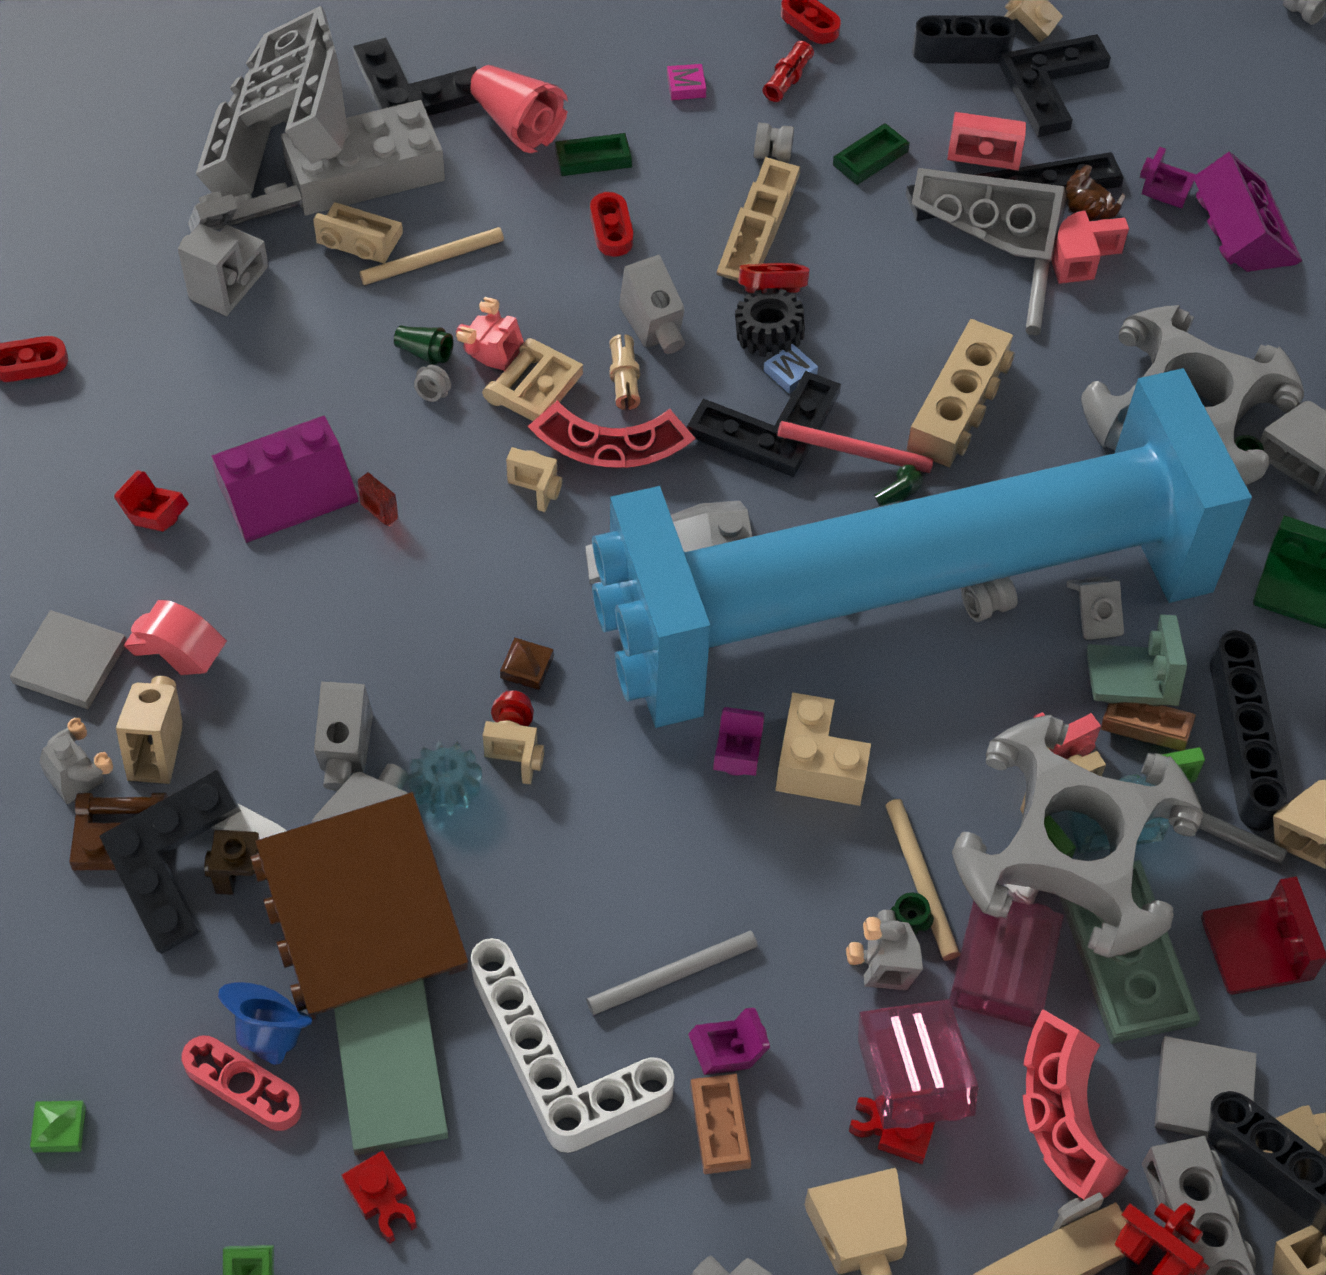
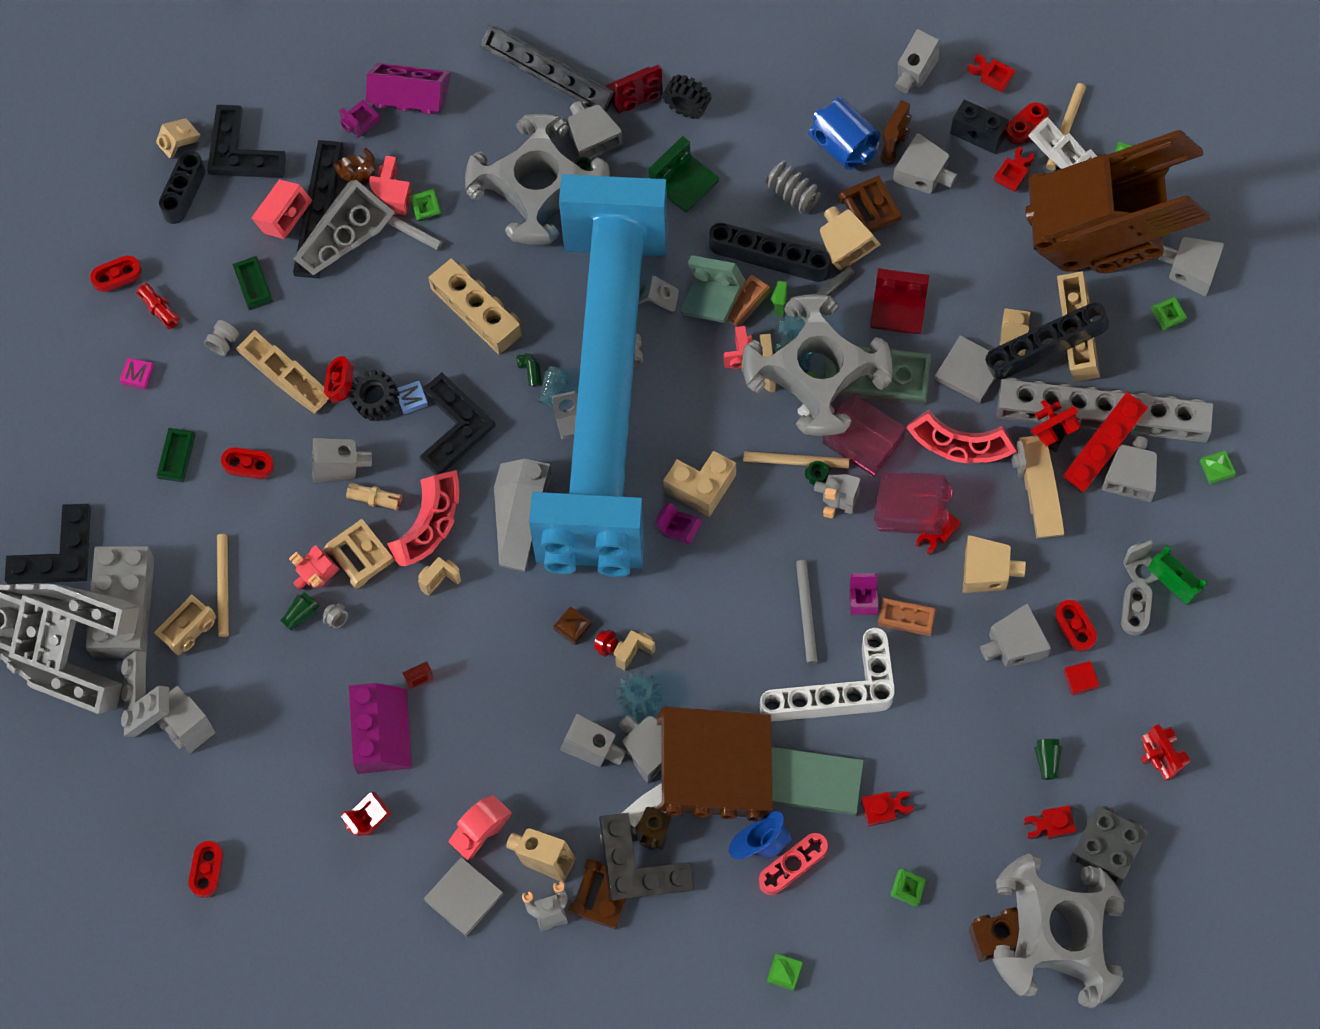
camera: 65 degrees left, 10 degrees up
coral cone [470,65,568,153] -> none
coral bar [777,421,933,473] -> none
none -> bright green tile [409,189,441,221]

